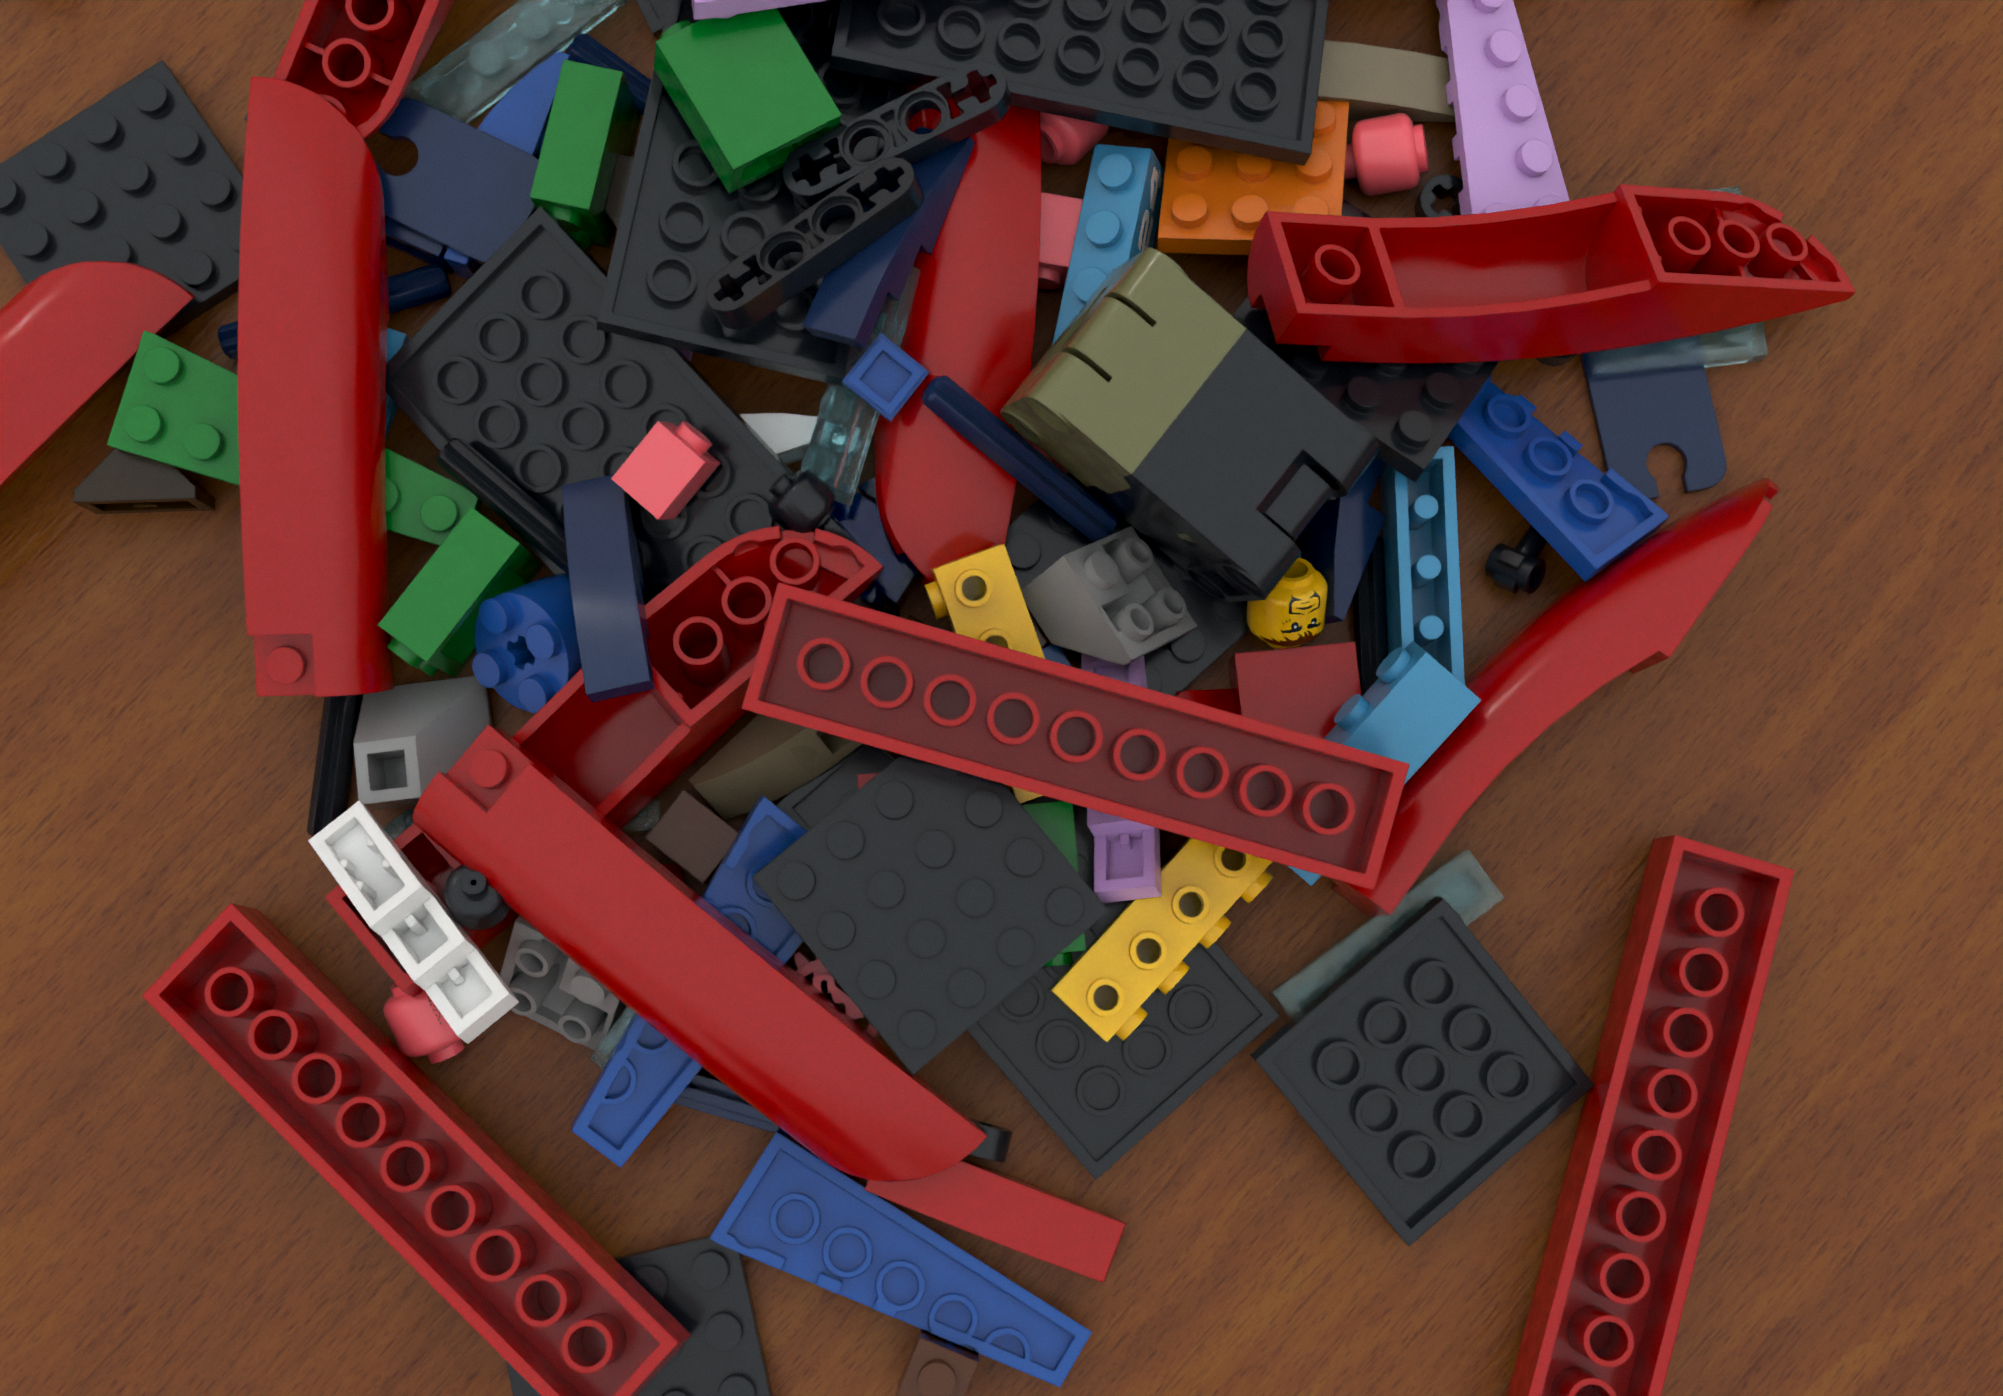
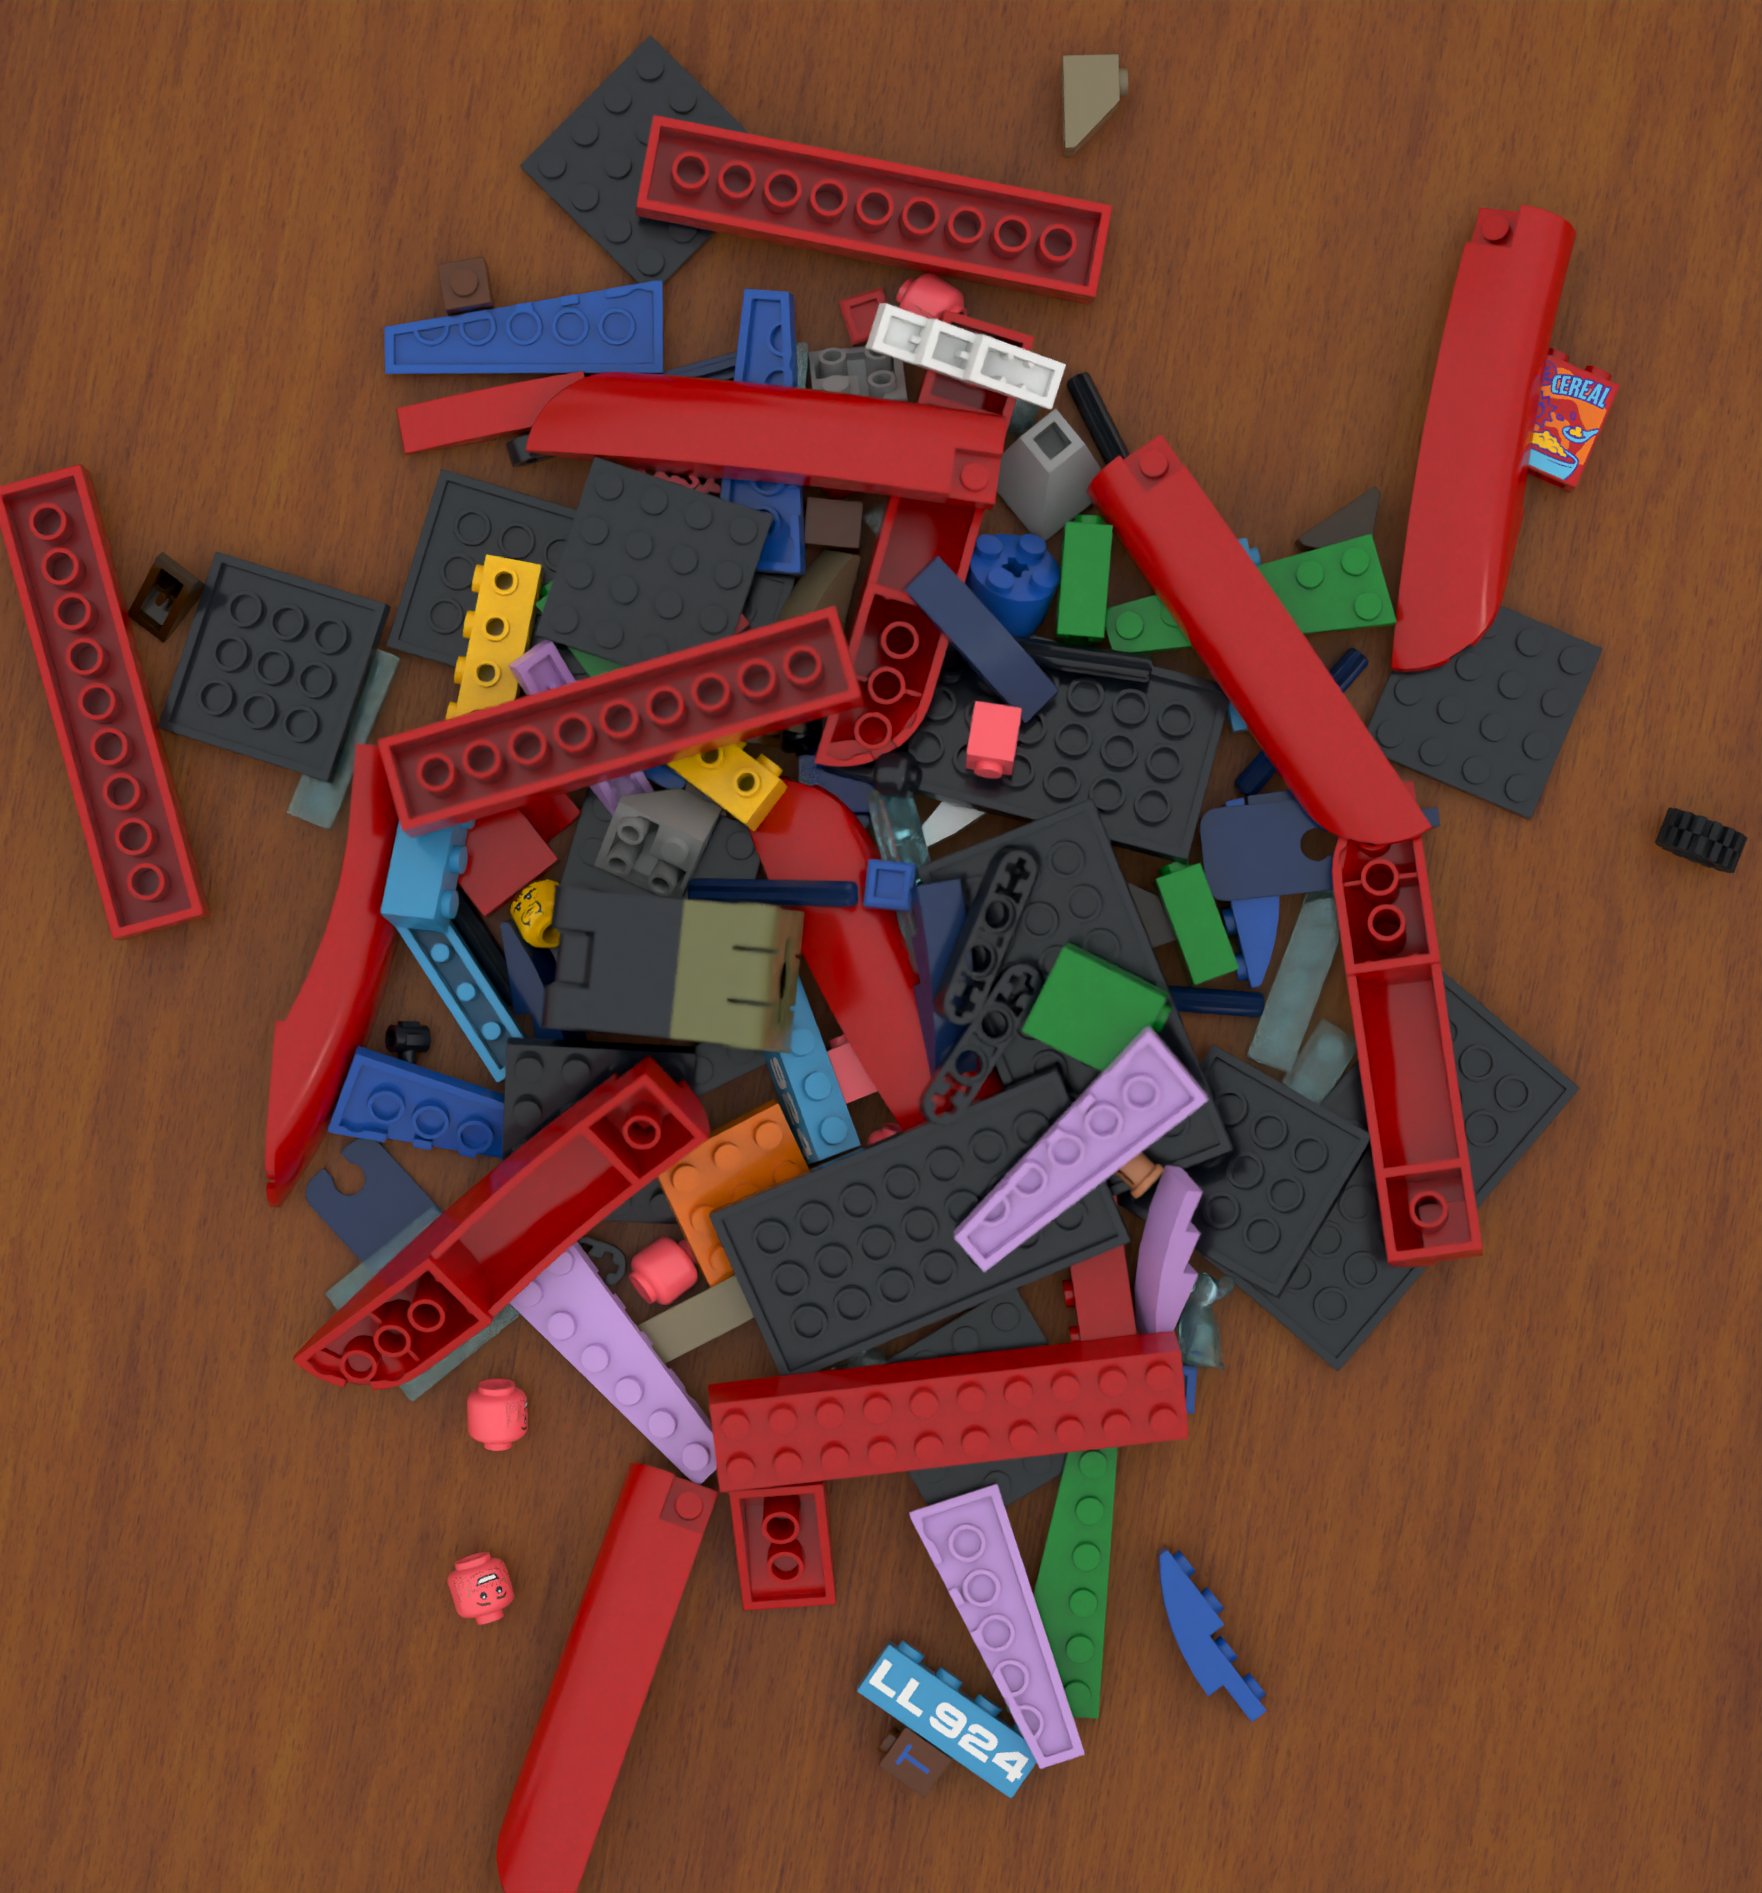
camera: 155 degrees right, 5 degrees up
black piece [444,864,510,930] -> none
none -> dark brown slope [128,552,205,643]
none -> coral head [467,1378,528,1451]
none -> red tile [838,287,888,347]
none -> dark tan slope [1061,54,1128,157]

